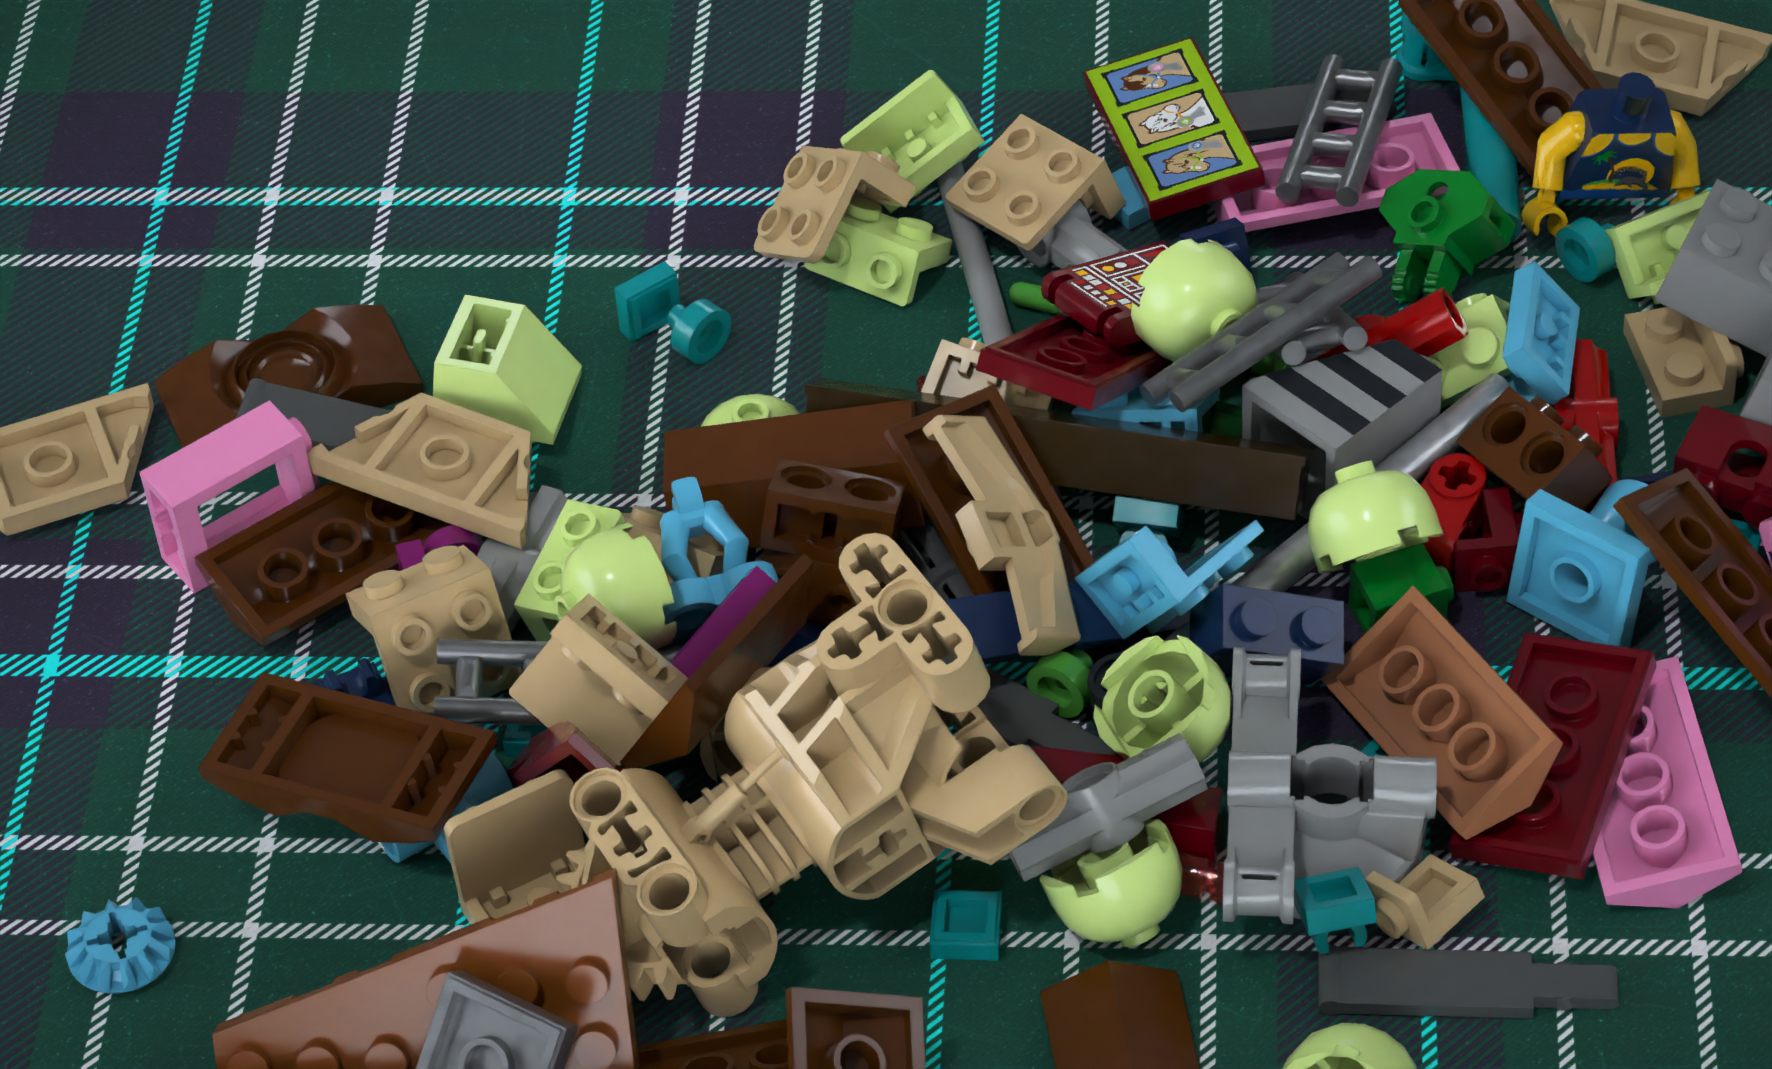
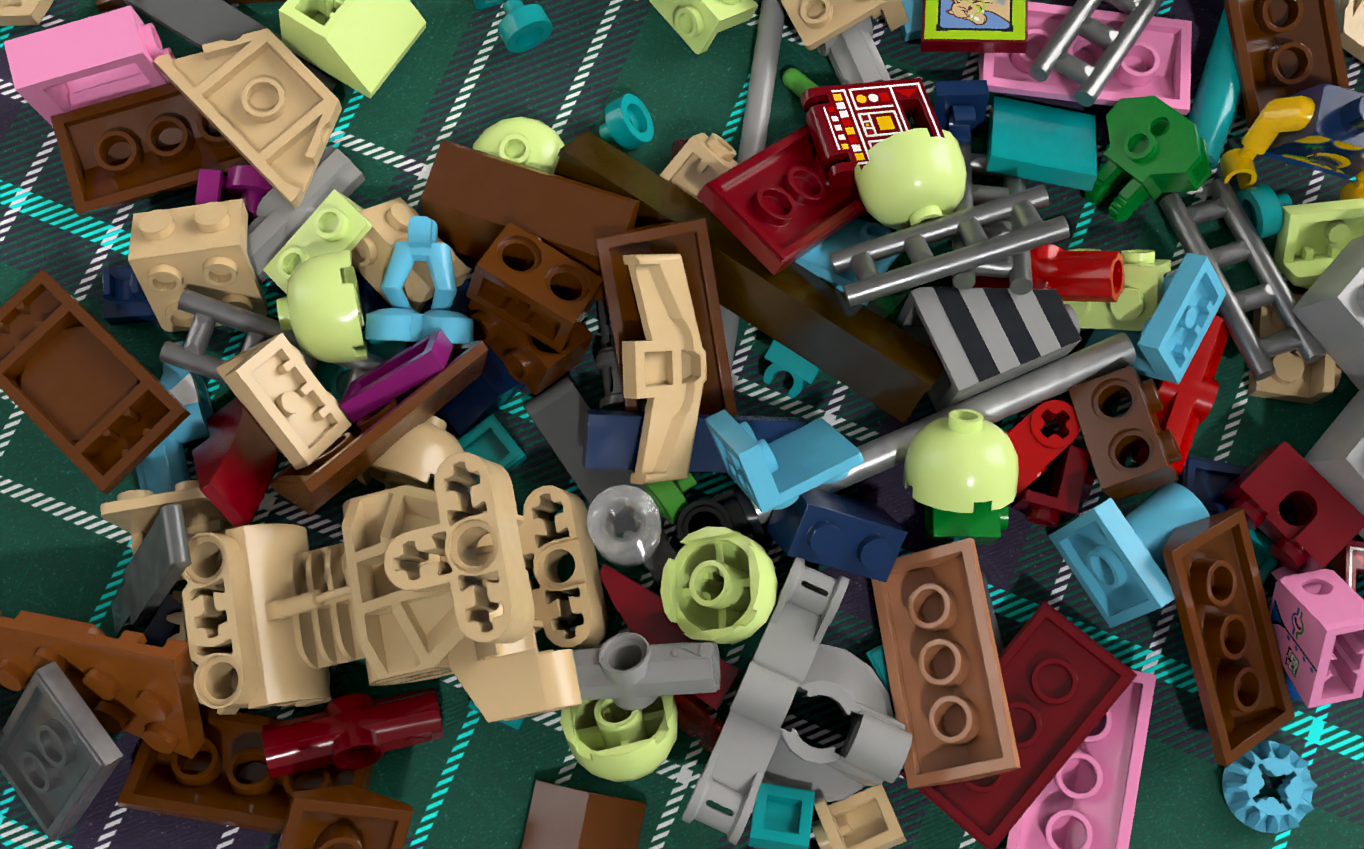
camera: 15 degrees right, 30 degrees up
none -> dark grey piece [111,504,192,638]
none -> dark red piece [261,687,444,778]
none -> clear piece [586,485,662,567]
none -> teal tile [599,93,654,150]
none -> teal tile [986,96,1097,191]
none -> flat silver bar [1159,177,1327,381]

